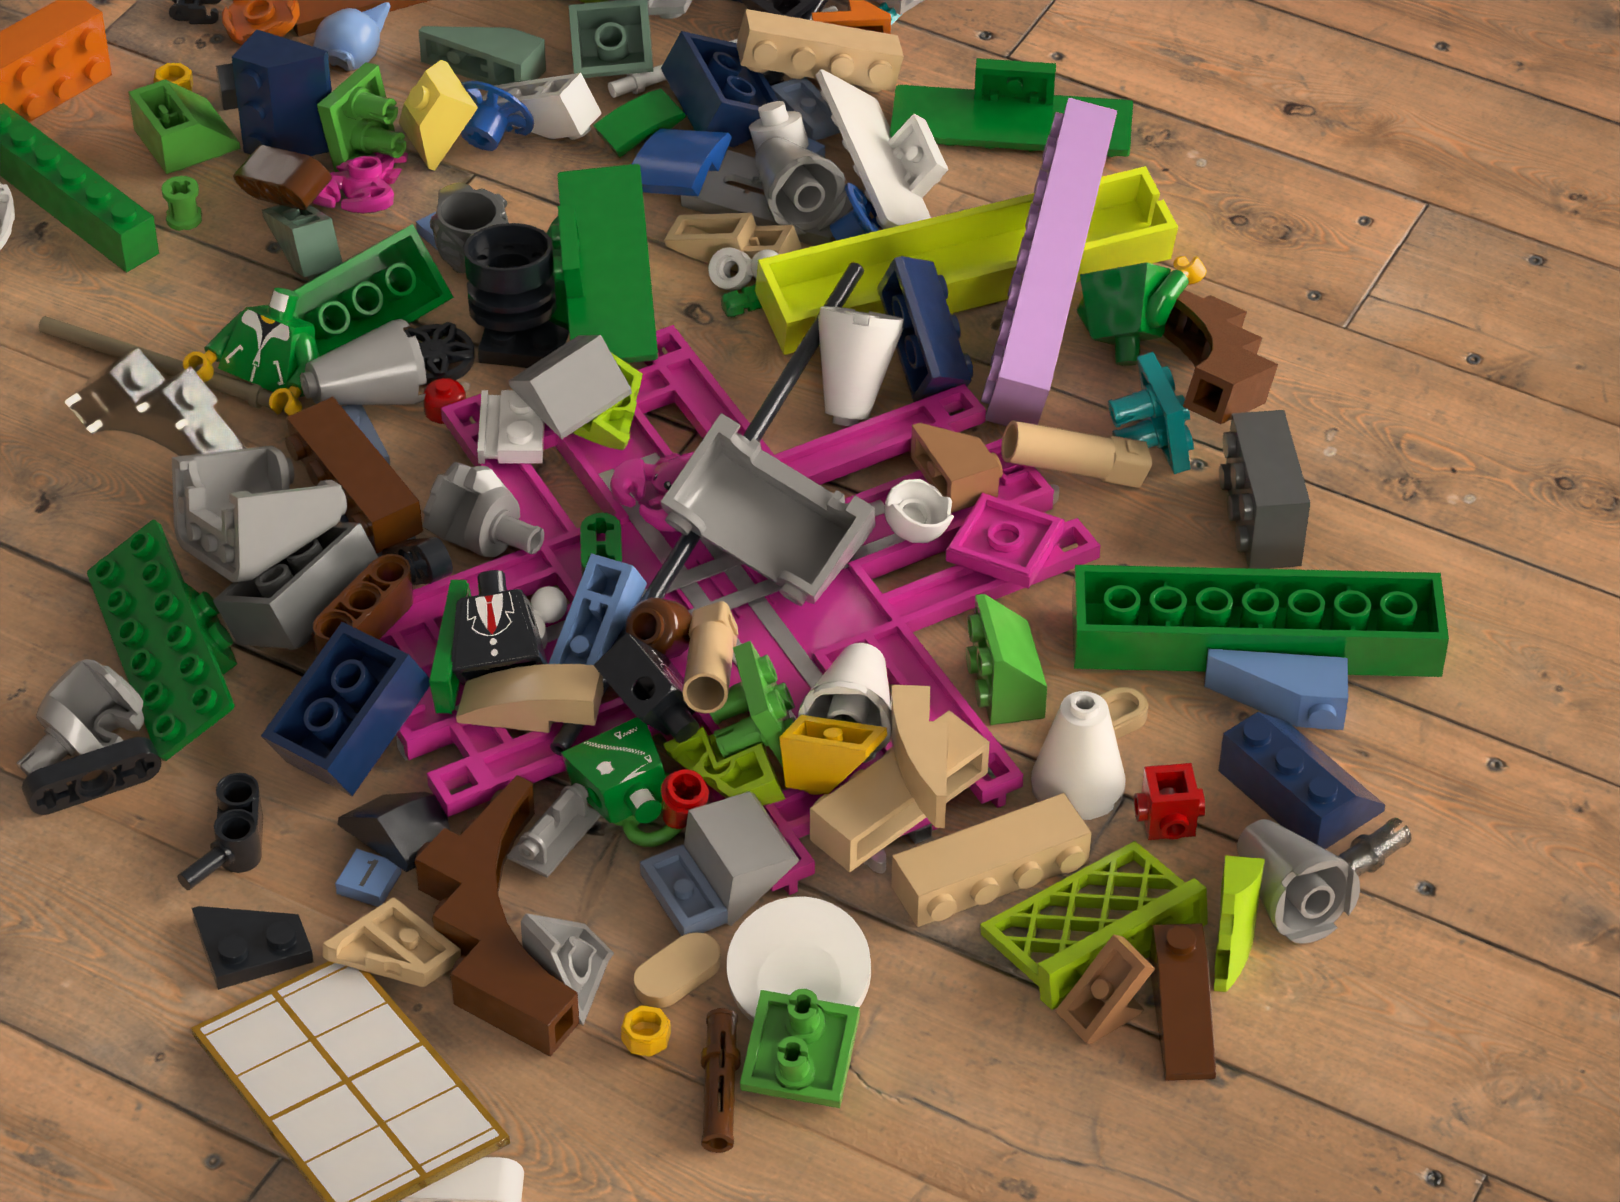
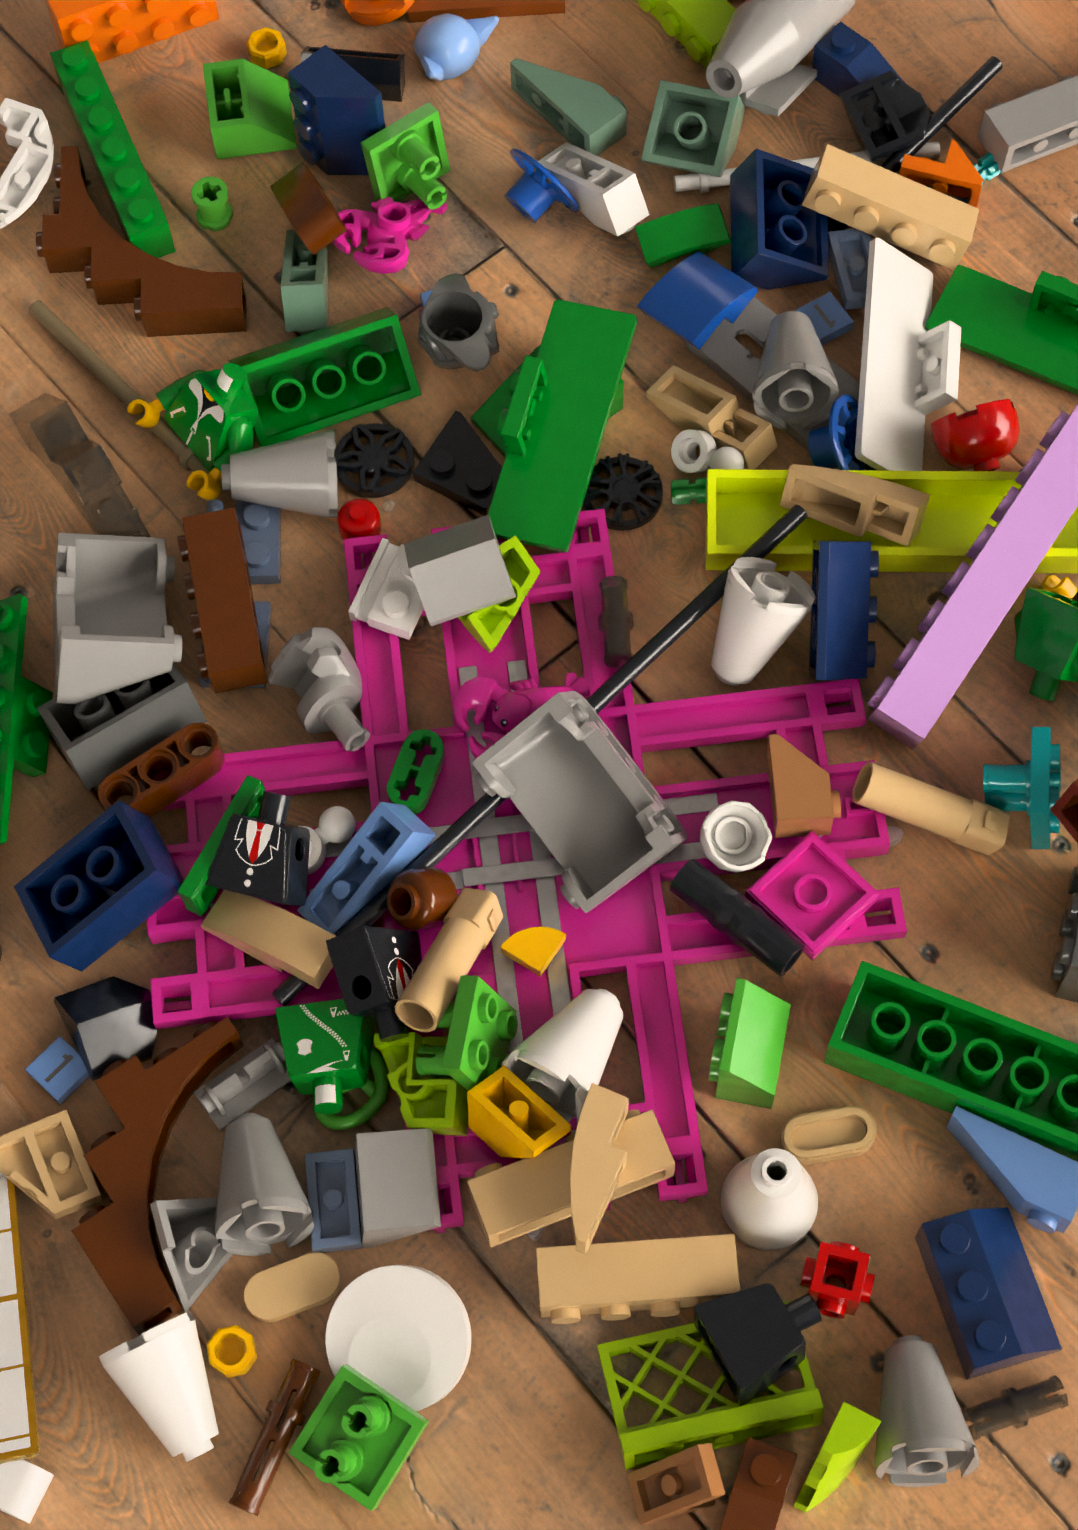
camera: 25 degrees right, 20 degrees up
black beam [382,537,453,585] -> none
light yellow slope [399,60,478,171] -> none
black wheel [464,223,557,332] -> none
red cone [661,769,709,829] -> none
white piece [749,101,809,152] -> none
none -> reddish brown arch [36,146,247,337]
none -> white cone [99,1311,219,1462]
none -> light grey cone [214,1113,314,1256]
none -> yellow tile [500,927,566,977]
none -> black wheel [583,453,663,531]
none -> clear smoke pin [598,576,634,668]
none -> black axle [669,859,805,977]
none -> black torso [694,1283,822,1406]
none -> tan slope [779,464,930,547]
none -> red cylinder [930,399,1020,471]

